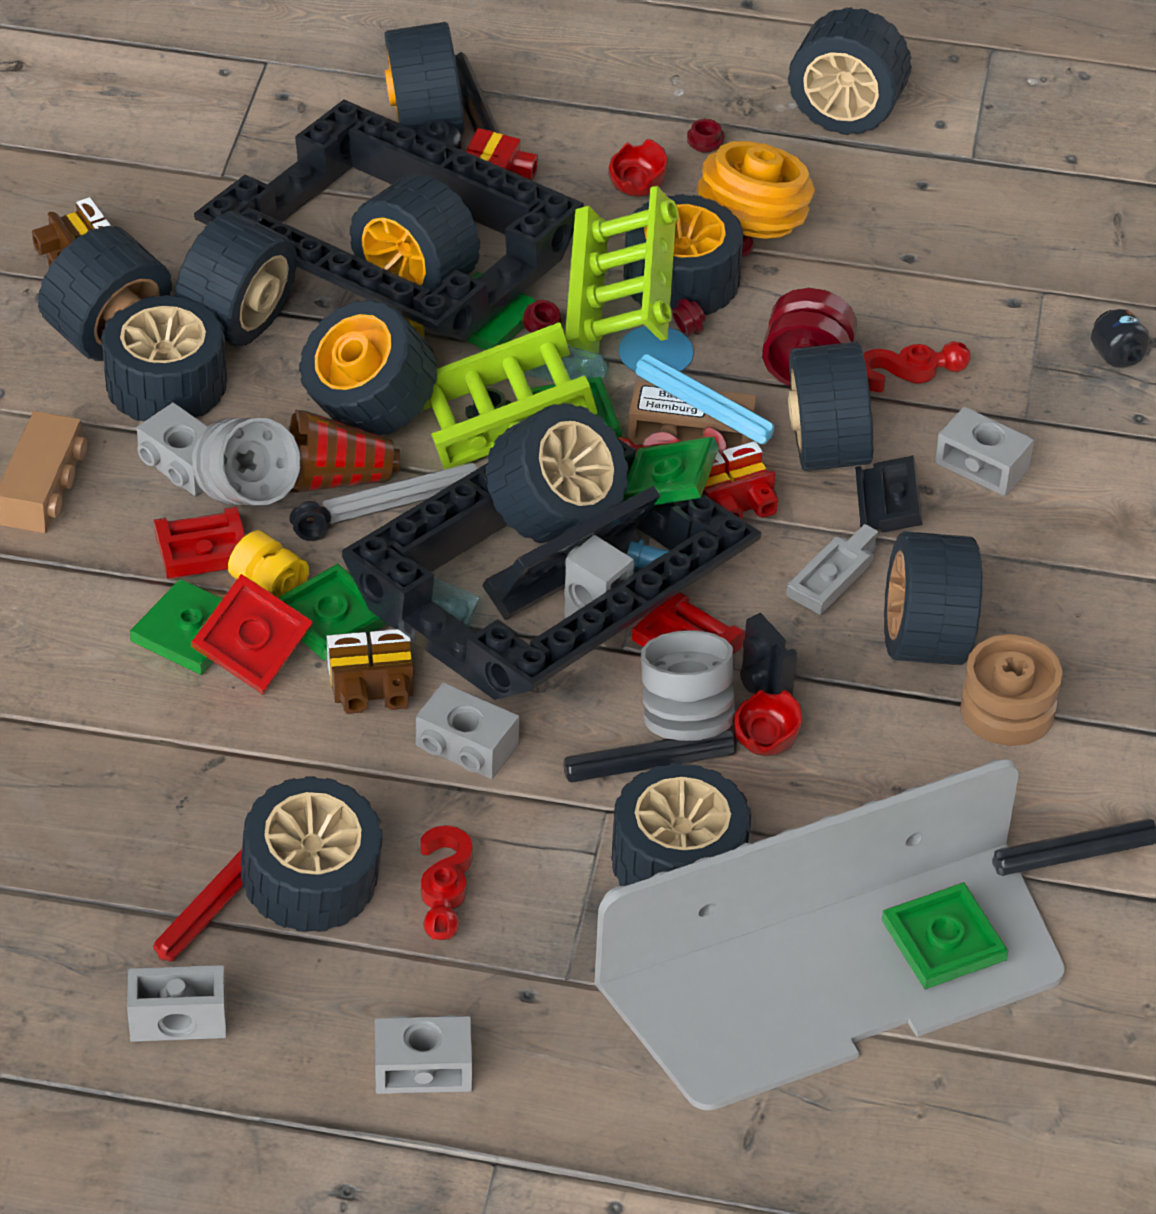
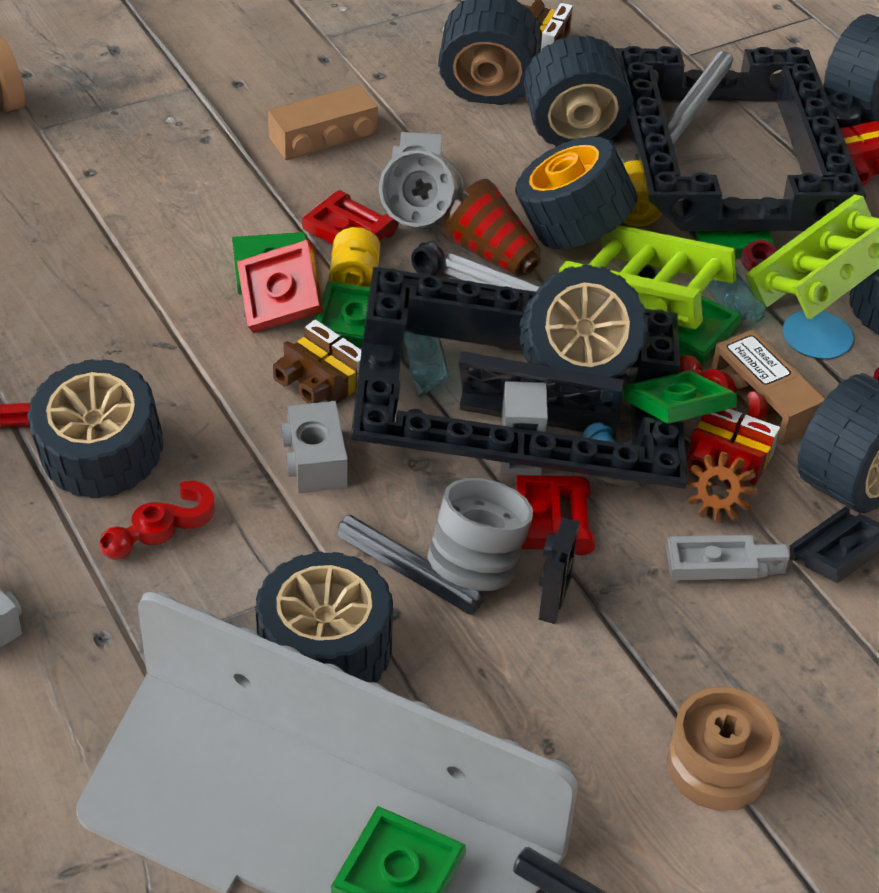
camera: 50 degrees right, 0 degrees up
black wheel [102,295,227,421] -> none
black wheel [349,174,480,293] -> none
medium azure axle [636,354,775,444] -> none
dark red plate [671,298,706,337] -> none
red hair [733,690,803,756] -> none
black wheel [884,531,983,665] -> none
none -> light grey axle [667,51,733,145]
none -> dark orange gear [685,452,758,523]

